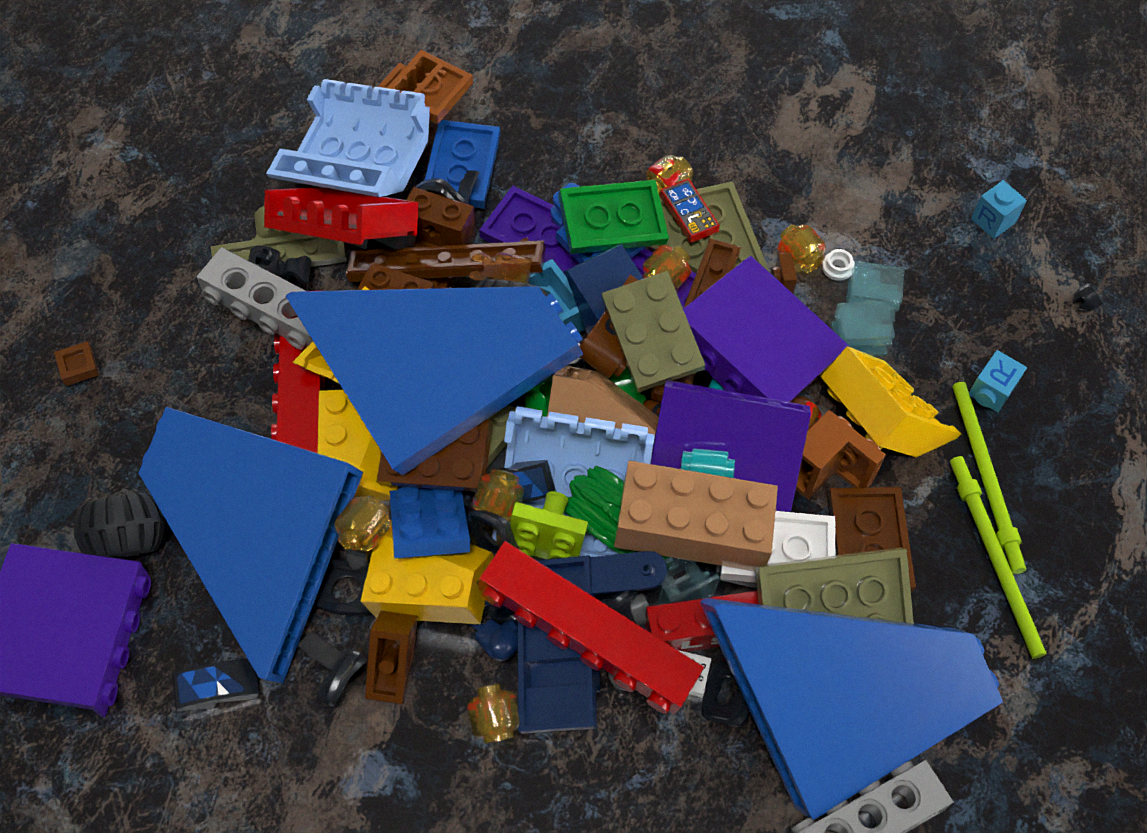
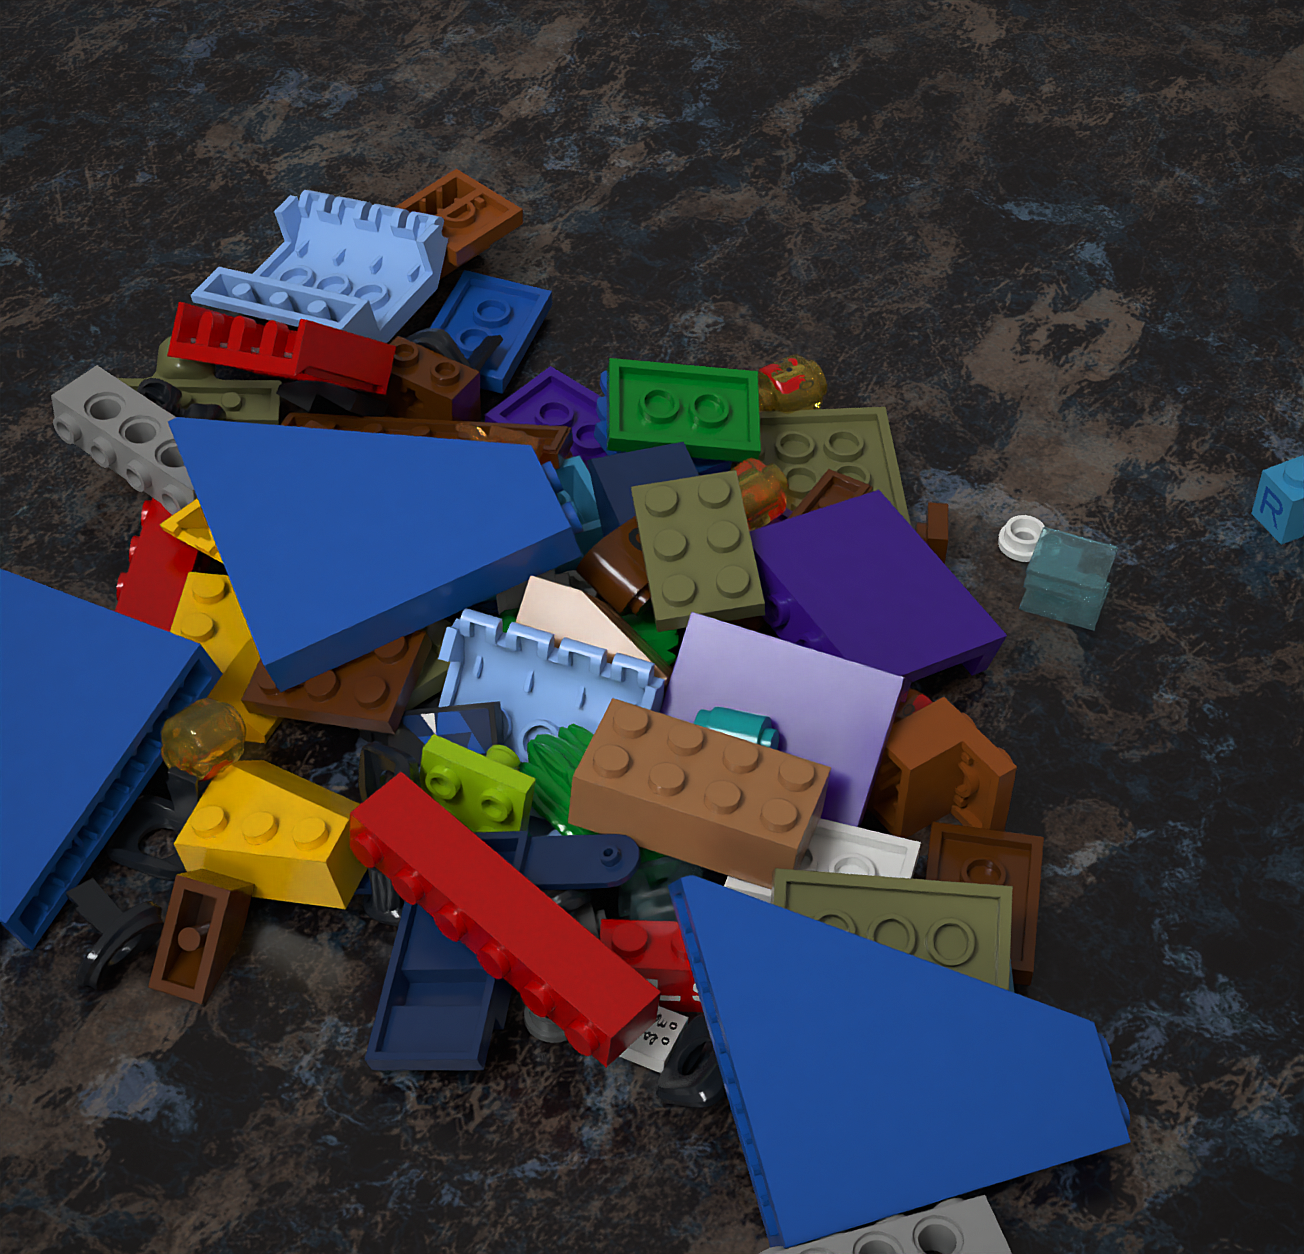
camera: 10 degrees right, 15 degrees down
blue plate [390,487,470,558] -> none
clear yellow head [467,684,520,744] -> none
dark blue piece [469,619,518,662] -> none
clear yellow head [472,469,525,522] -> none
tile [660,178,720,243] -> none
clear yellow head [778,224,826,273] -> none
yellow wedge [821,346,961,457] -> none
clear light blue piece [831,301,895,357] -> none
lime bar [950,456,1047,659] -> none
lime bar [952,382,1027,574] -> none
dark azure brick [969,350,1027,412] -> none

